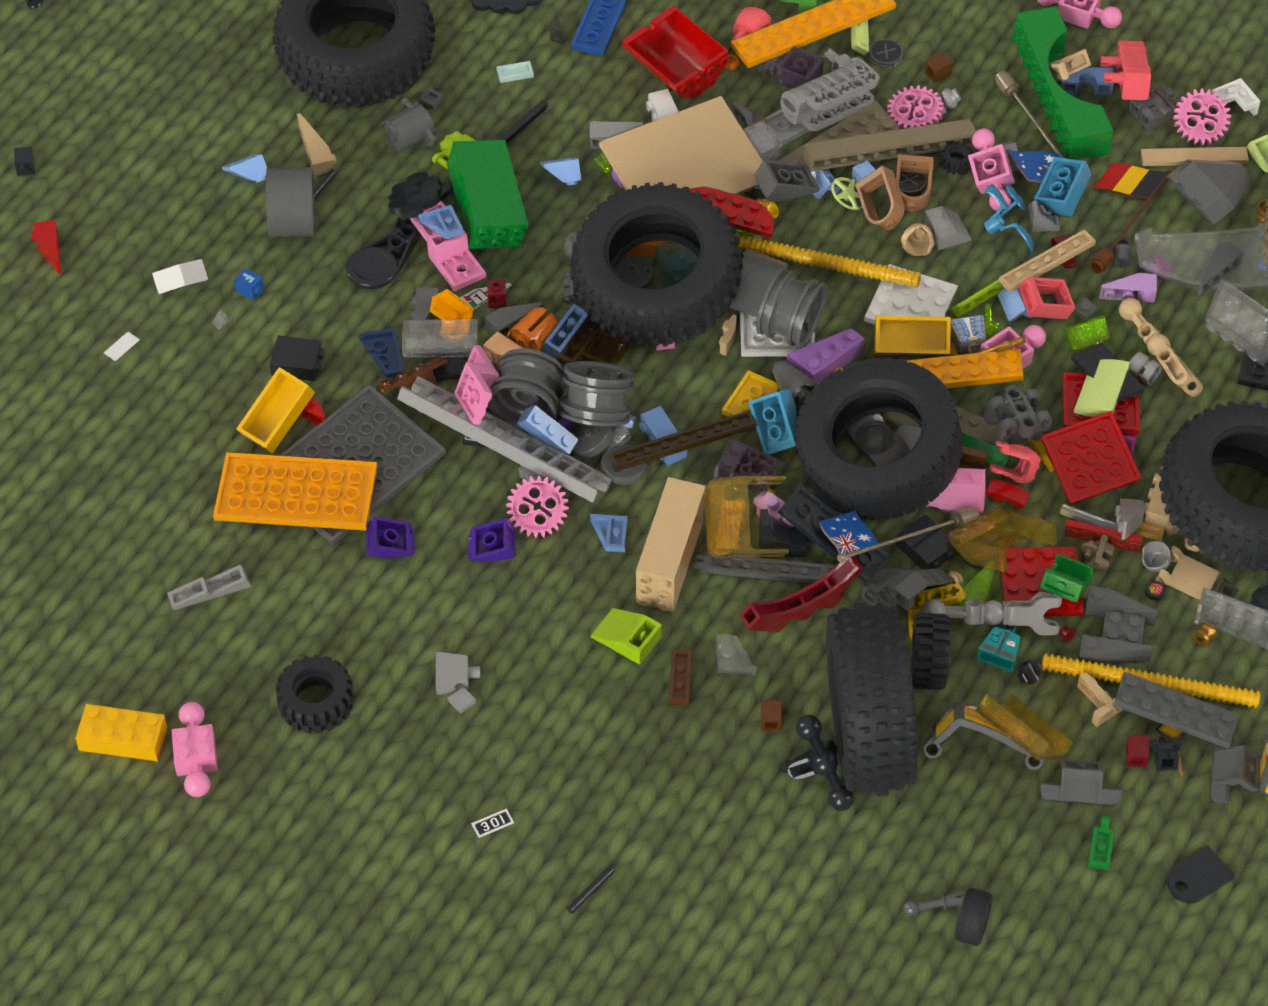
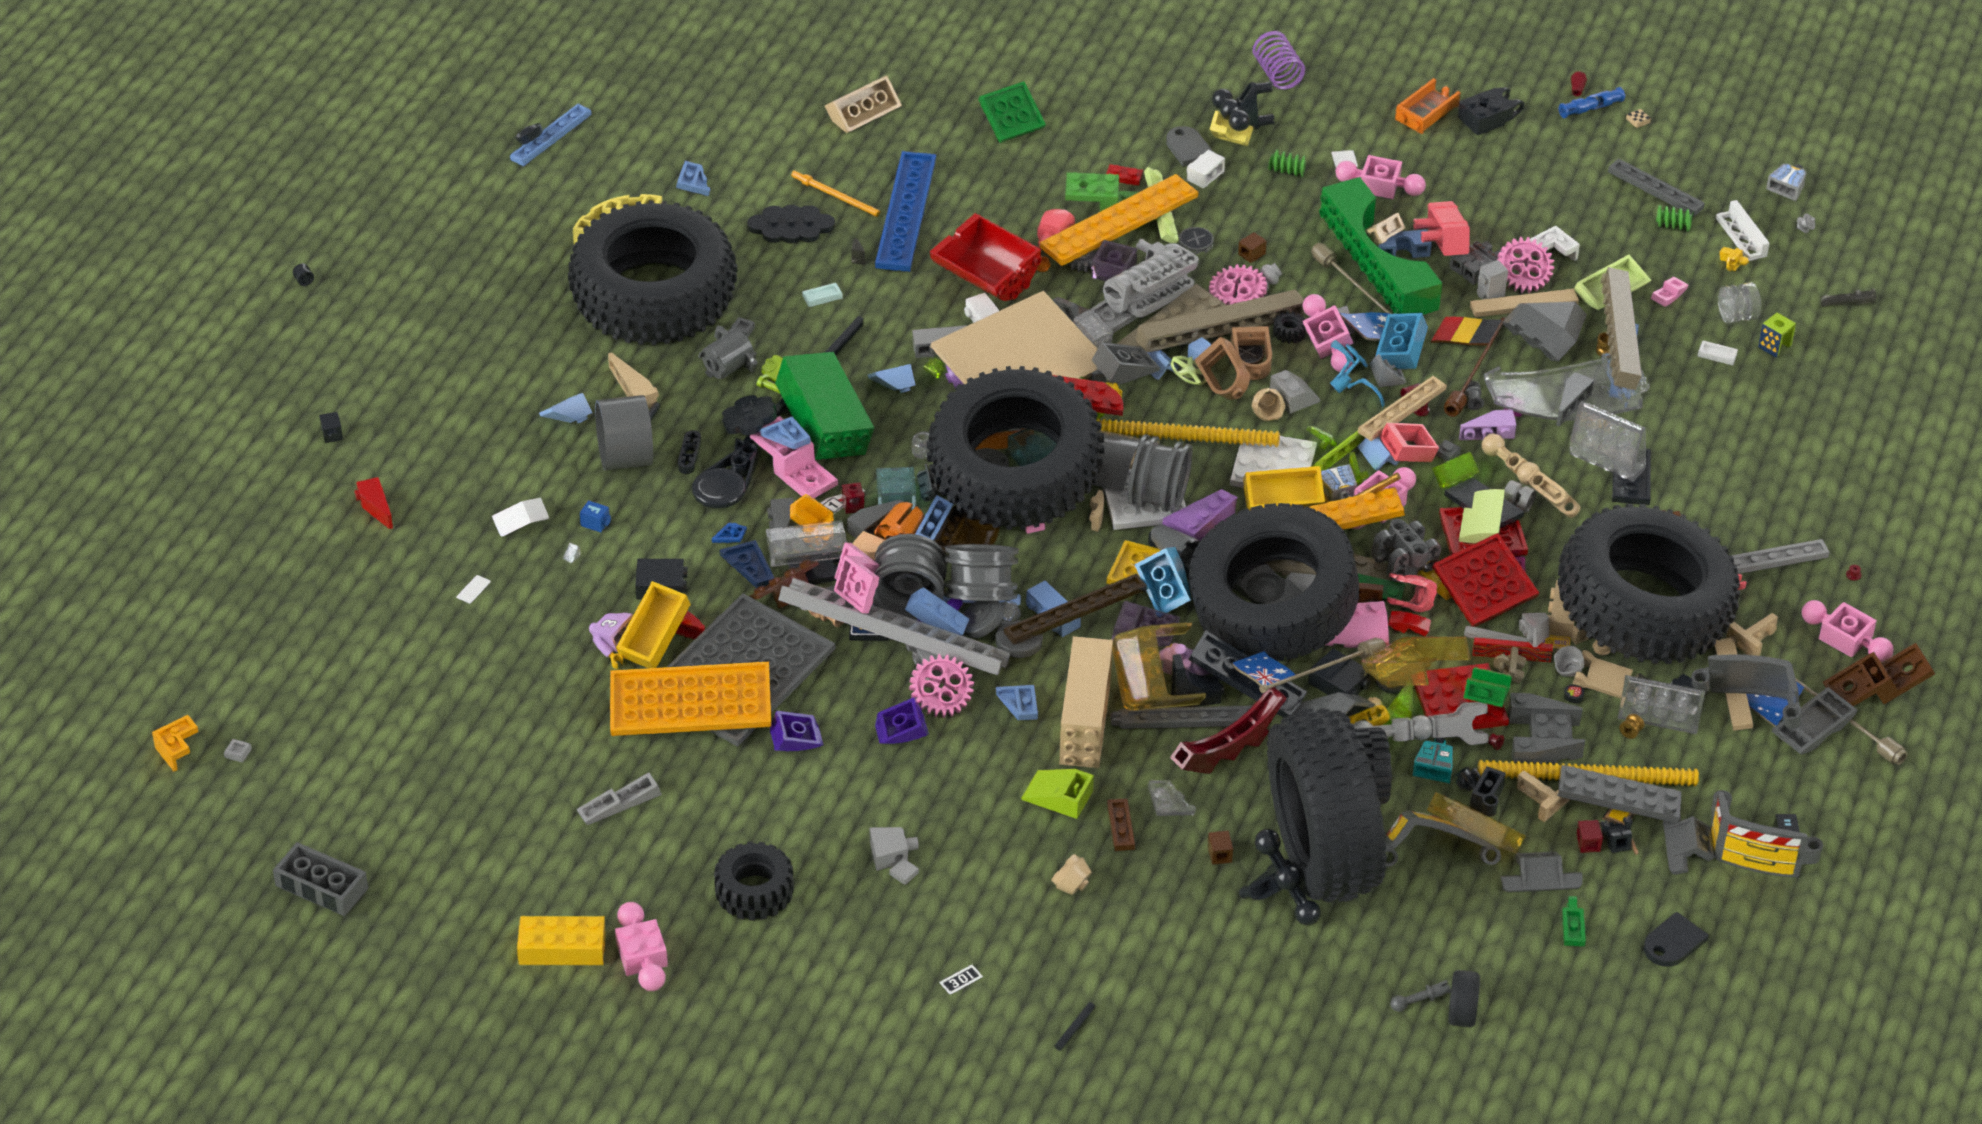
camera: 10 degrees left, 10 degrees down
none -> lavender torso [589,613,633,669]
none -> black beam [678,430,701,474]
none -> blue piece [712,523,747,543]
none -> clear light blue brick [876,467,916,510]
none -> tan cone [1051,854,1092,895]
none -> clear neon green piece [1306,426,1338,450]
none -> black hinge [1469,766,1506,817]
none -> light grey brick [1477,260,1508,299]

